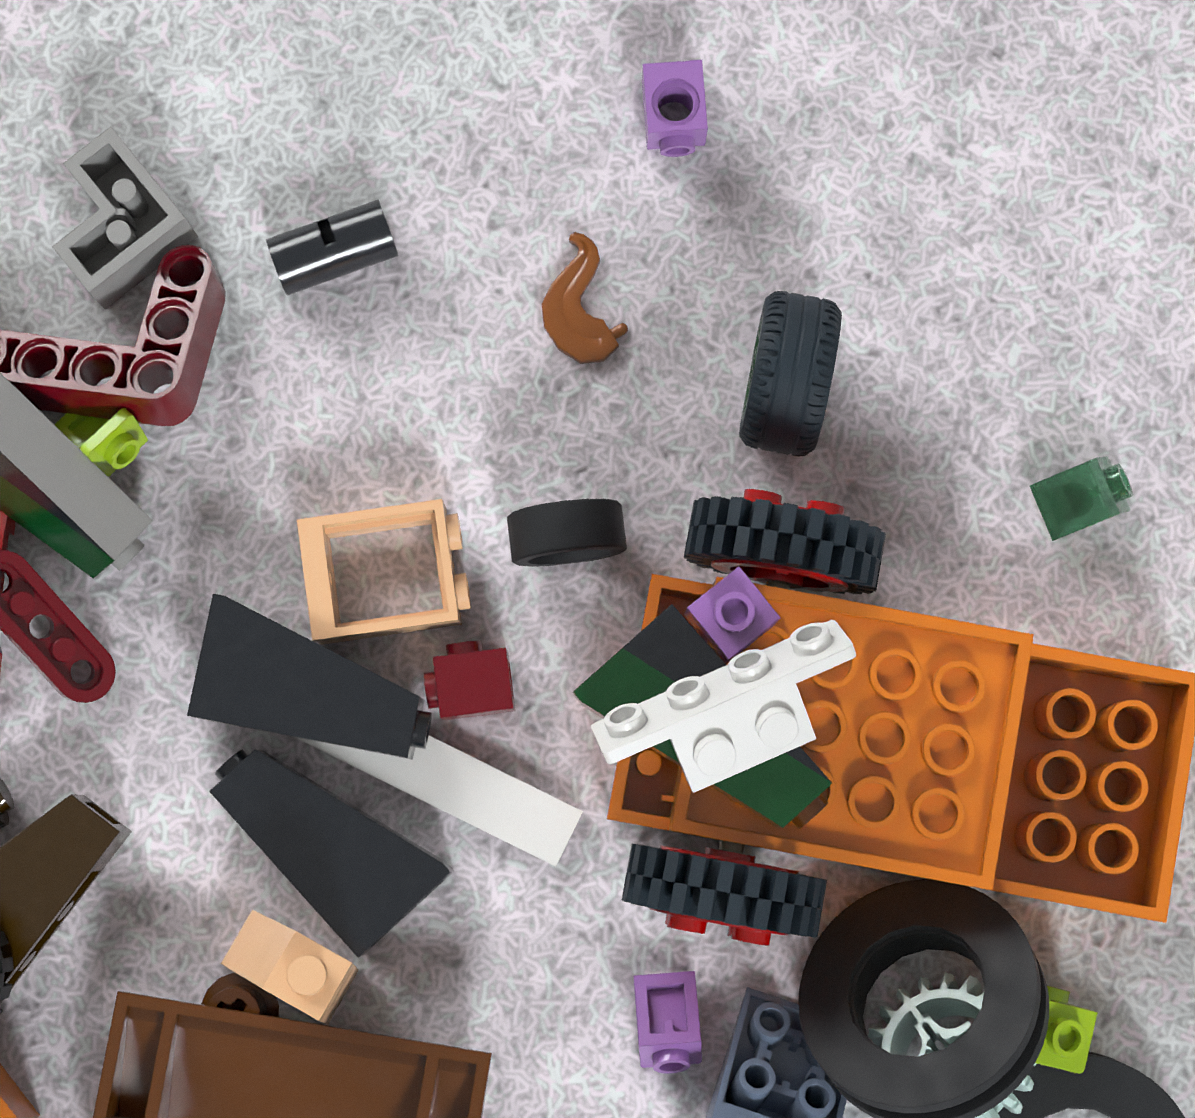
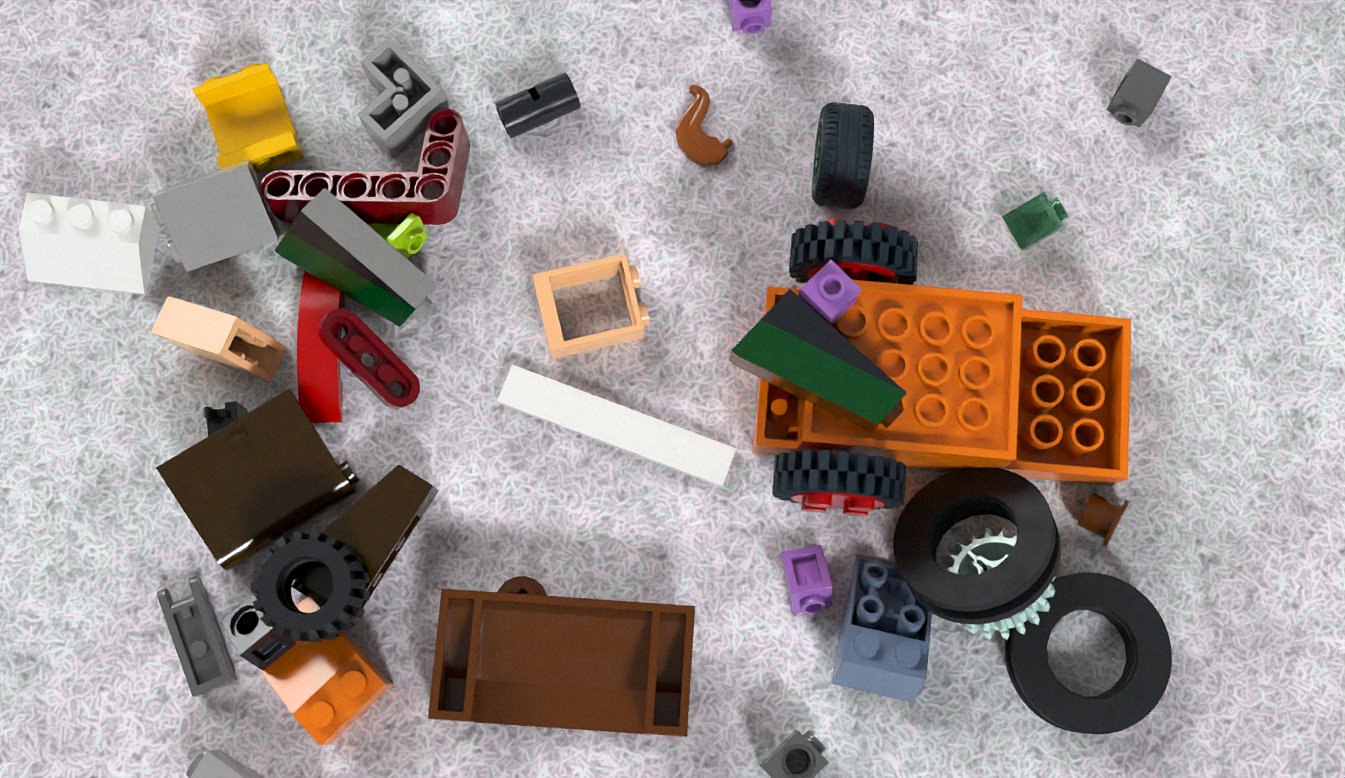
camera: 10 degrees left, 5 degrees down
black slope [187,594,432,760] -> none
black slope [209,749,454,958] -> none
light nougat slope [221,910,358,1024] -> none
dark red brick [424,640,516,721] -> none
black tyre [507,499,627,567] -> none
white bracket [591,620,857,793] -> none
lime bracket [1035,985,1098,1074] -> none
none -> reddish brown piece [1077,493,1130,548]

